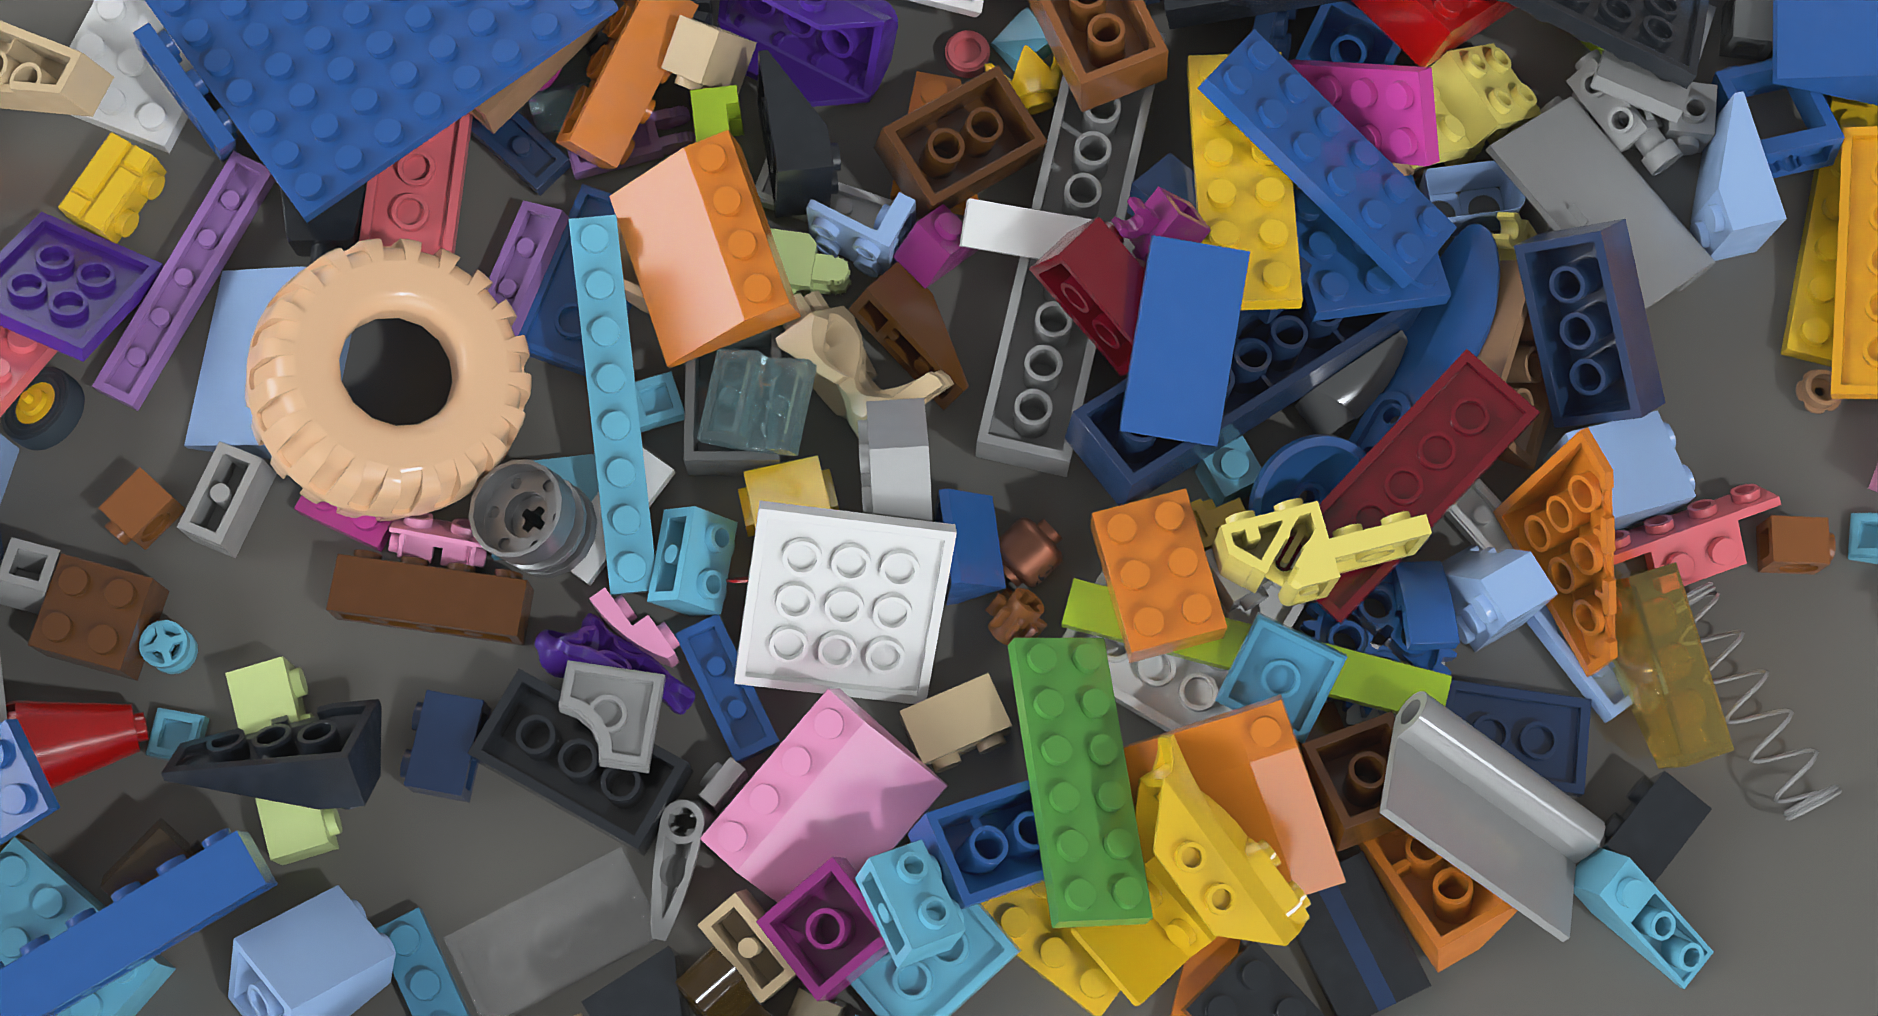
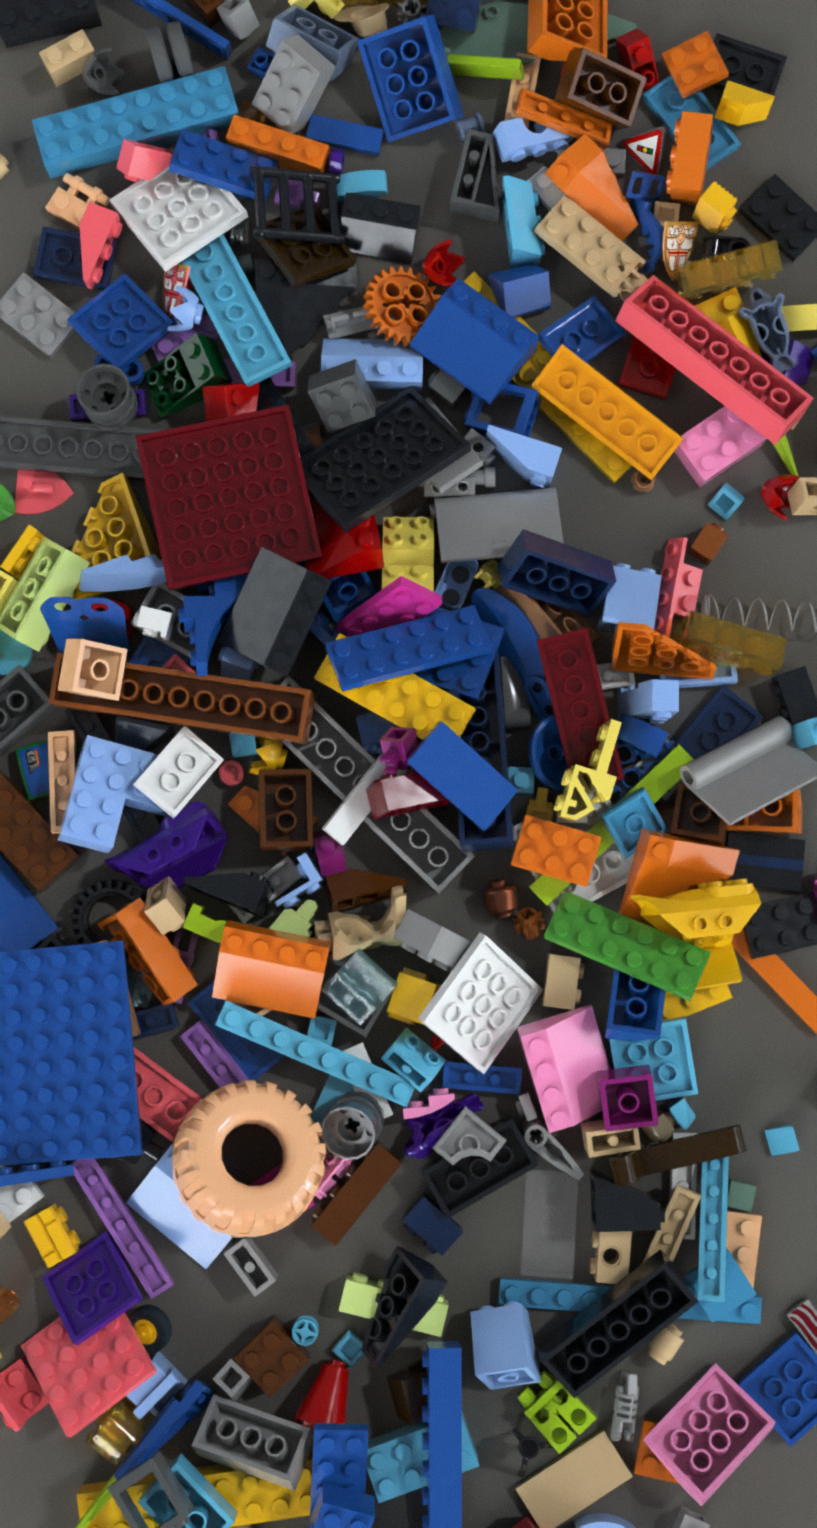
camera: 55 degrees left, 10 degrees up
dark orange brick [98,467,185,550] -> none
medium azure brick [855,840,966,969] -> none
blue slope [934,489,1006,605] -> none

